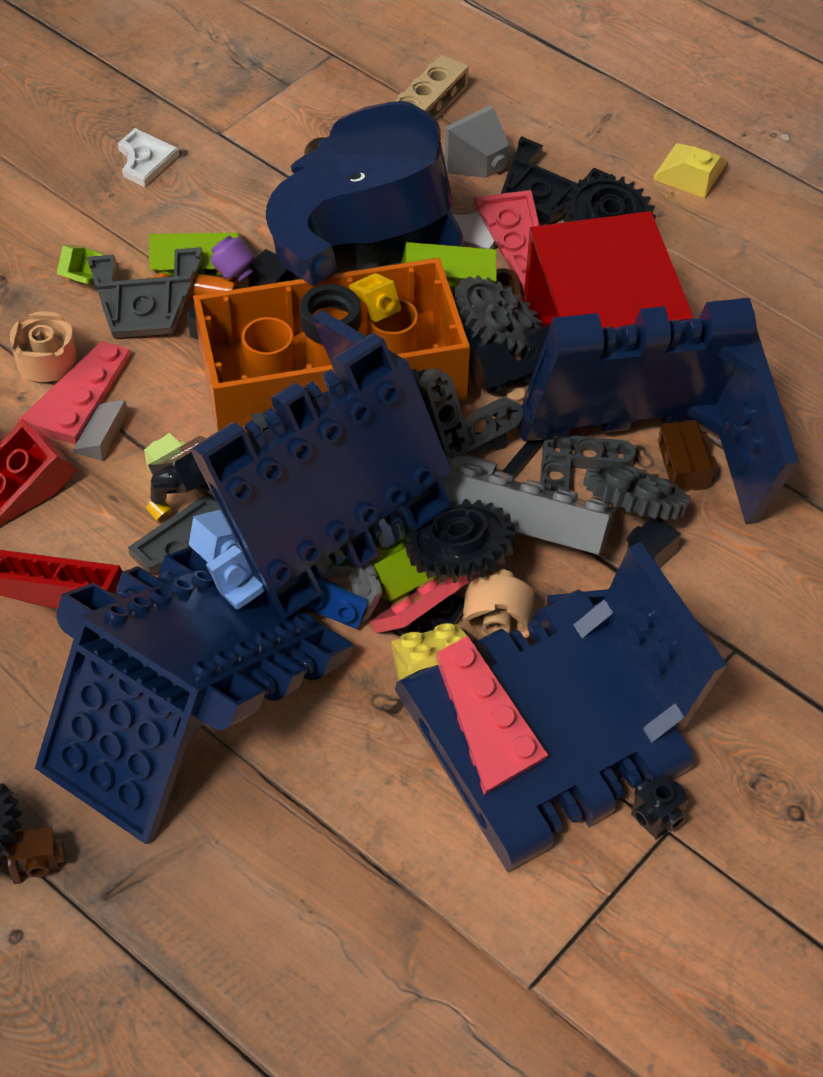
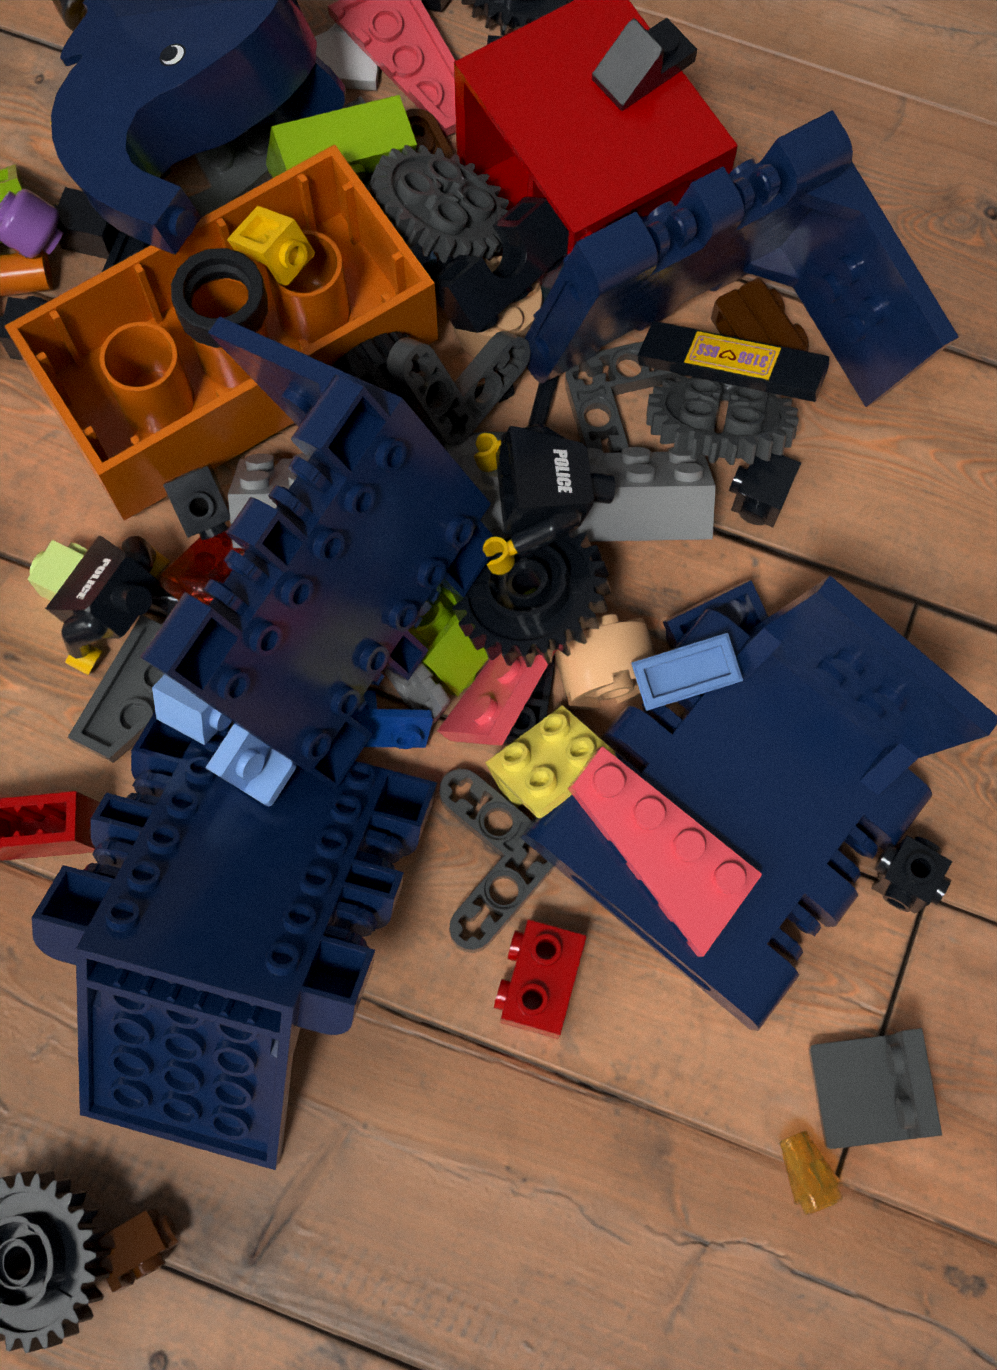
camera: 20 degrees left, 20 degrees up
none -> dark grey beam [439,769,555,953]
none -> black torso [474,424,616,575]
none -> red brick [494,919,586,1039]
none -> black slope [592,18,698,111]
none -> medium blue tile [631,633,743,711]
none -> black tile [638,321,829,402]
none -> clear yellow cone [779,1131,843,1216]
none -> dark grey bracket [809,1028,942,1149]

